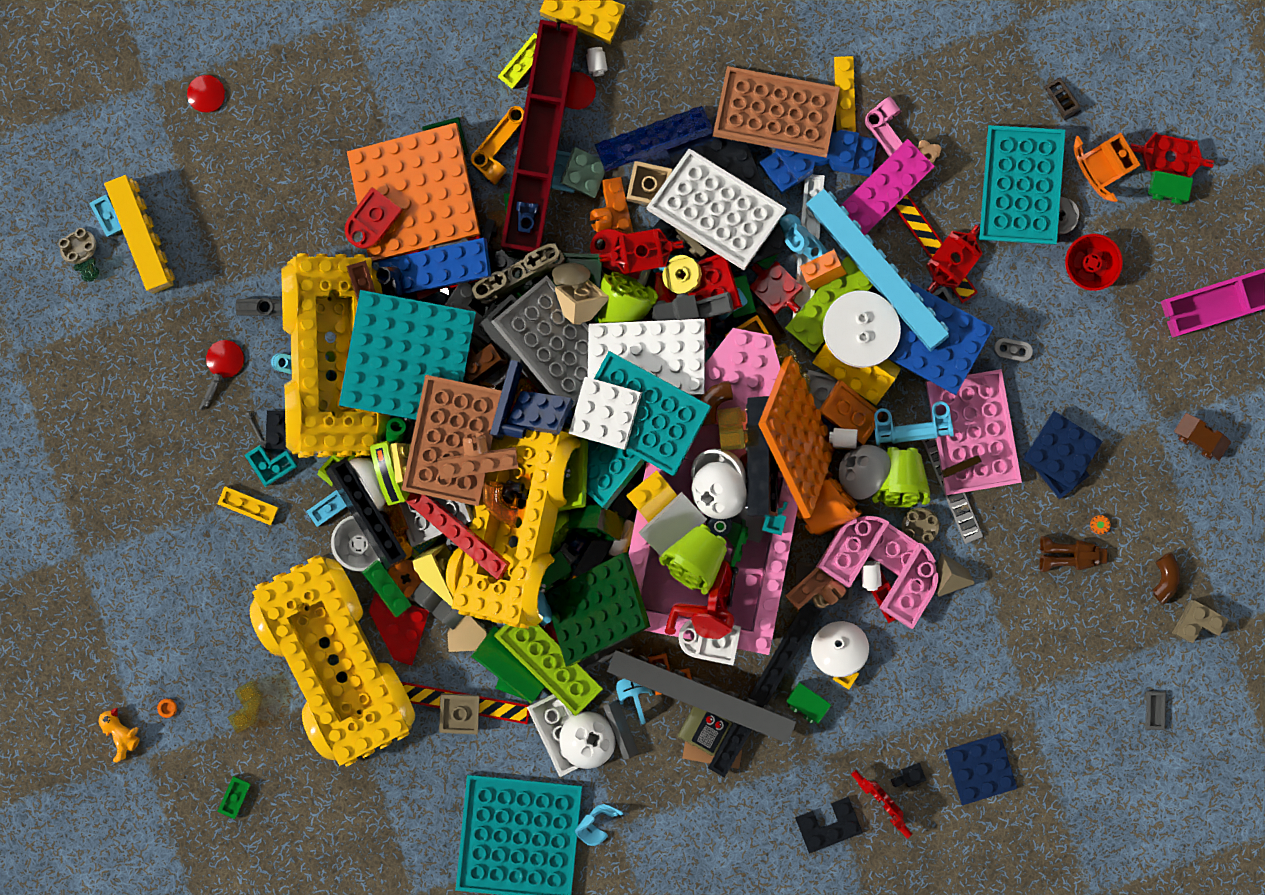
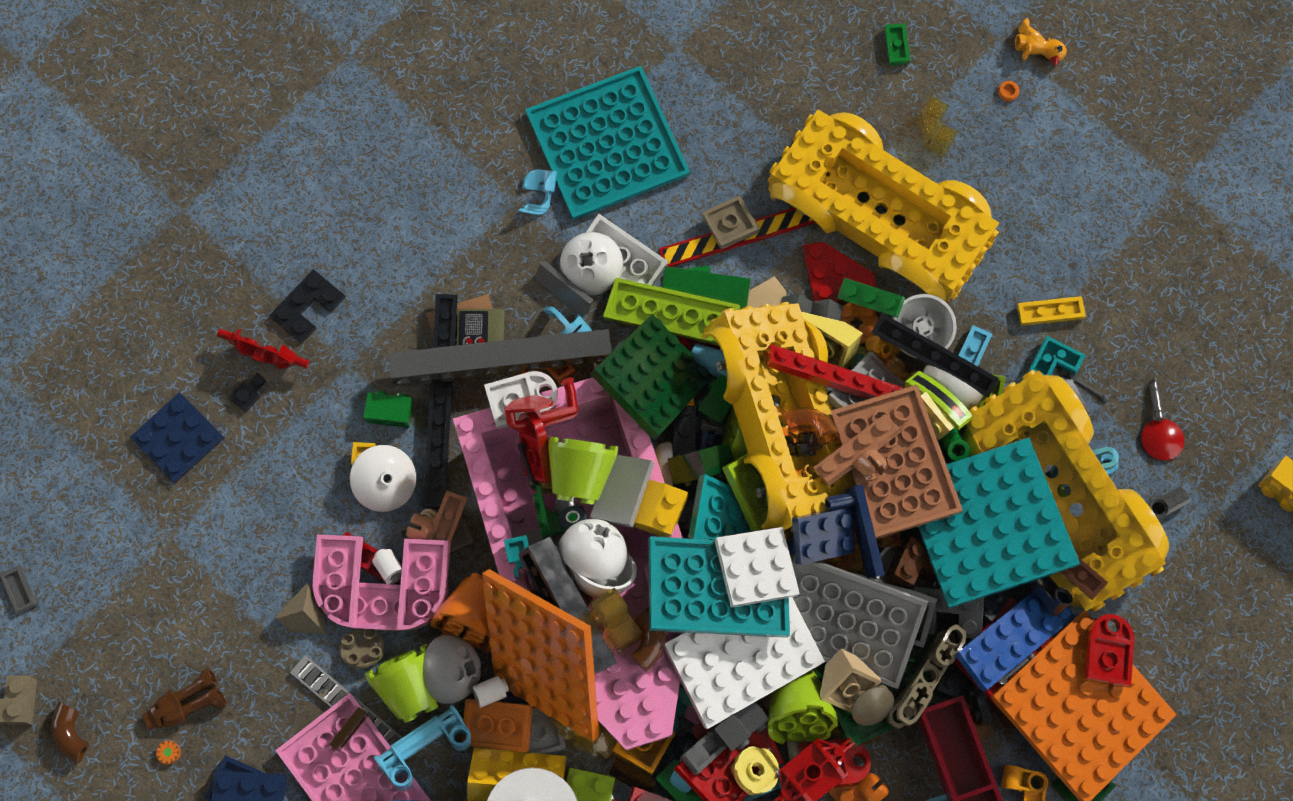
camera: 150 degrees right, 15 degrees down
dark blue plate [516,201,540,233] -> none

